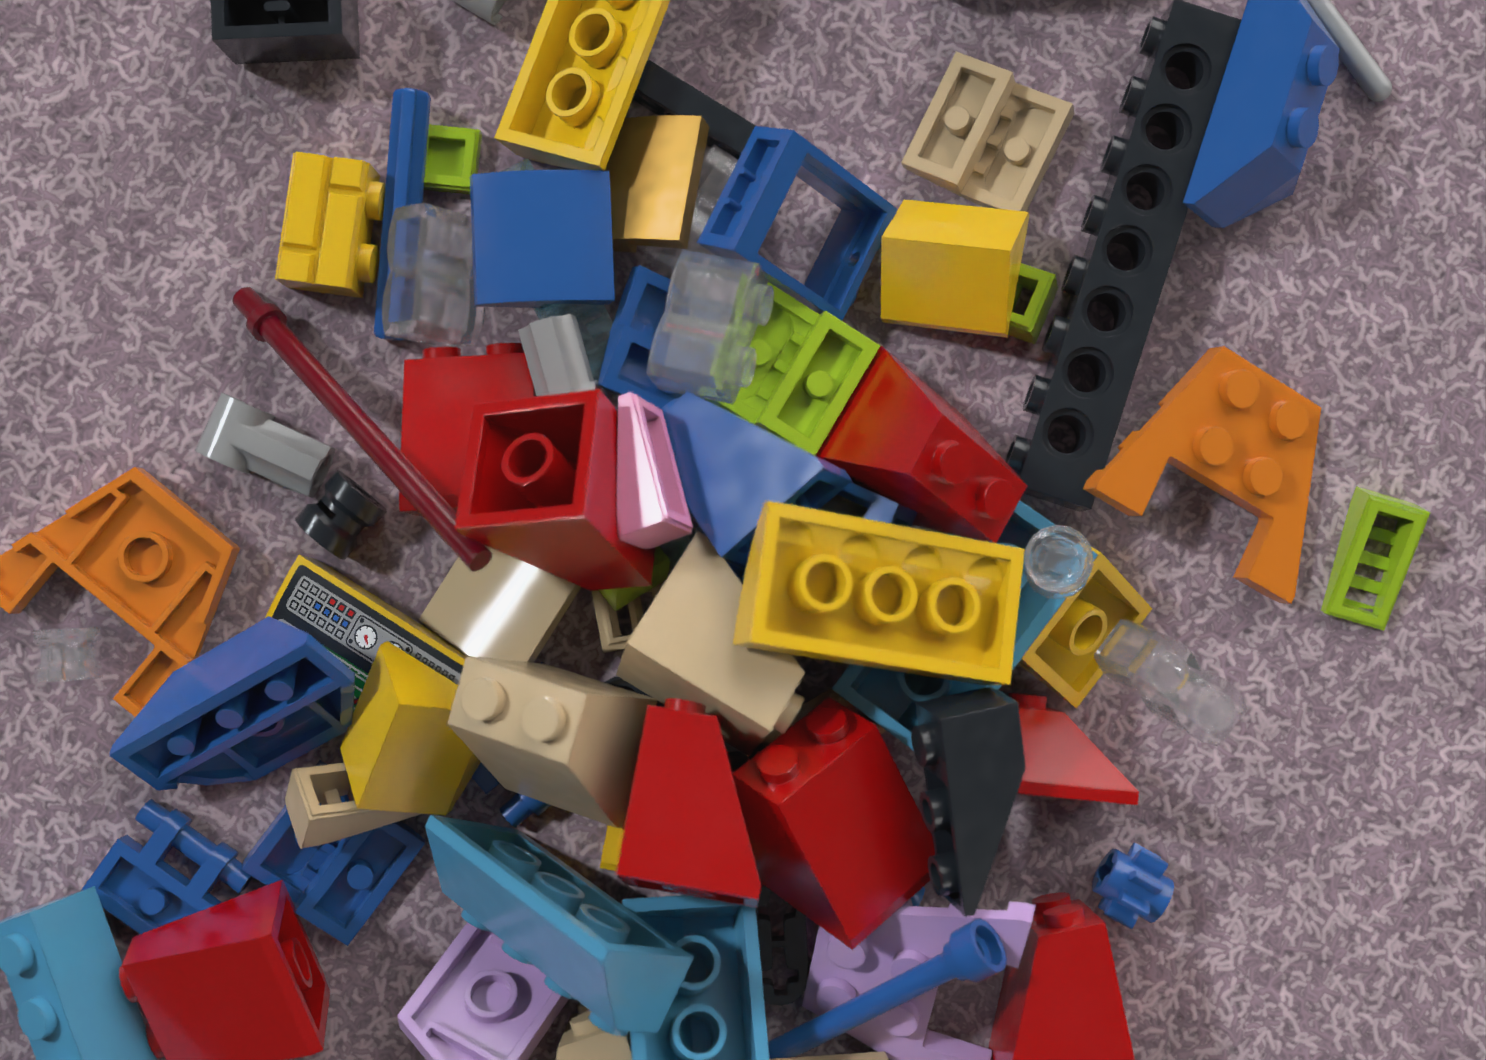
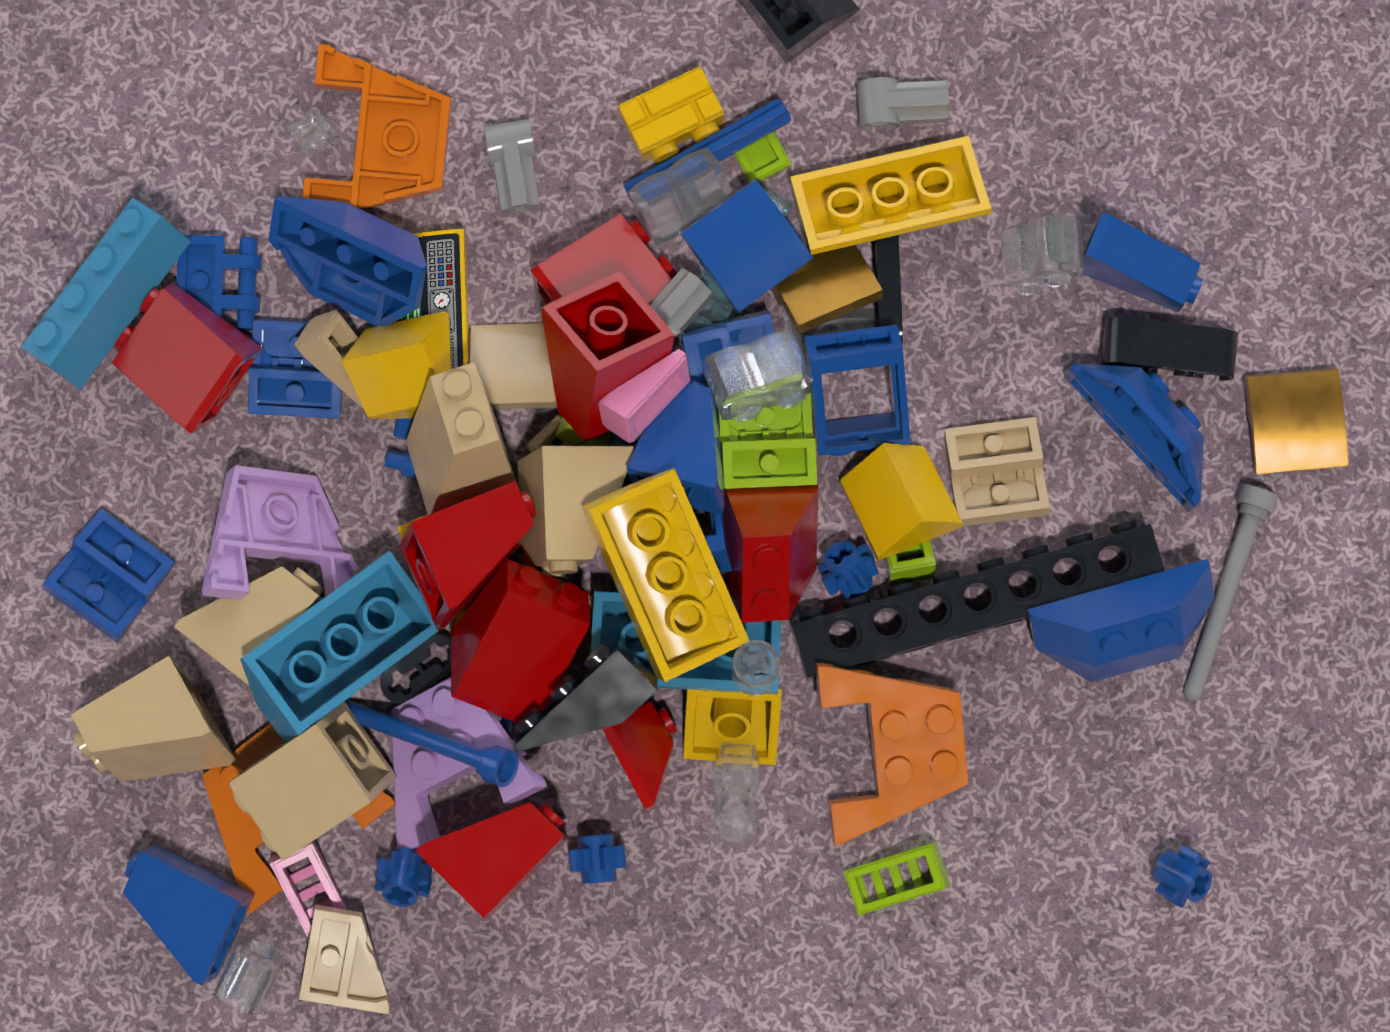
camera: 60 degrees right, 5 degrees down
dark red bar [232,287,492,572] -> none
black wheel [295,470,387,560] -> none
dark azure slope [425,815,694,1037] -> none
none -> blue gear [817,541,879,598]

